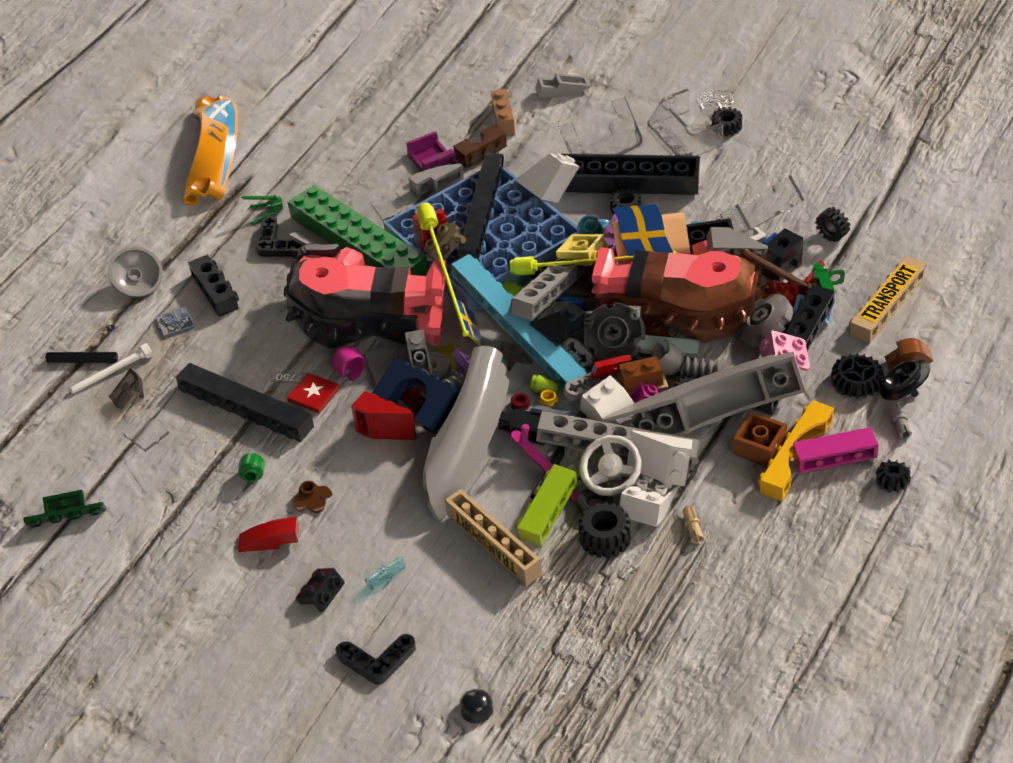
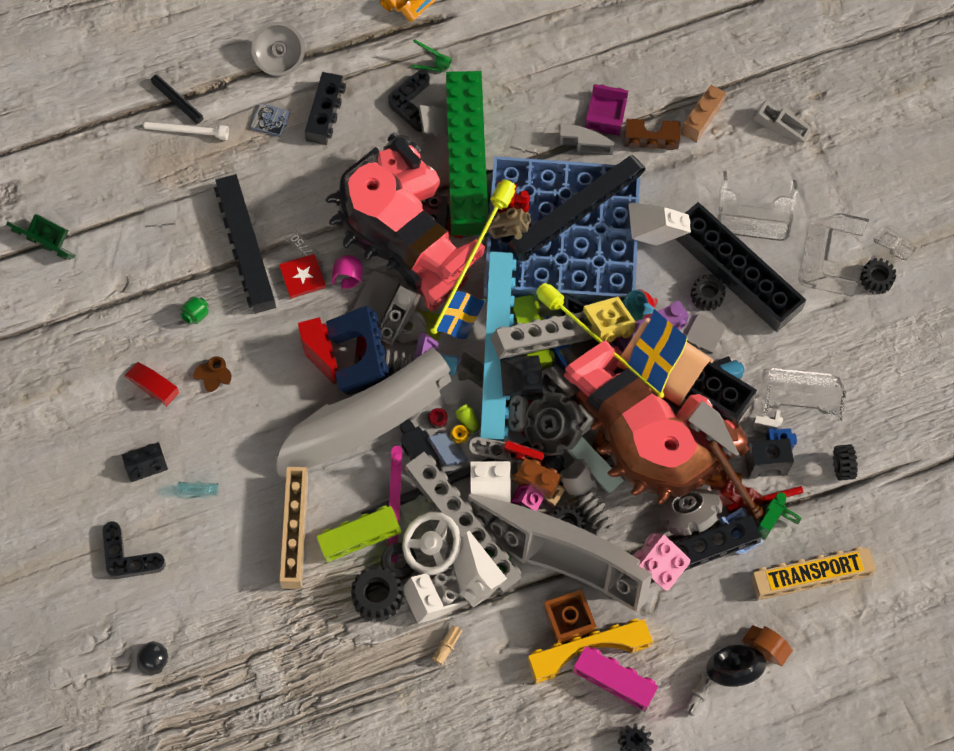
camera: 35 degrees right, 20 degrees up
clear smoke slope [109,368,144,409] -> none
black gear [831,353,884,399] -> none

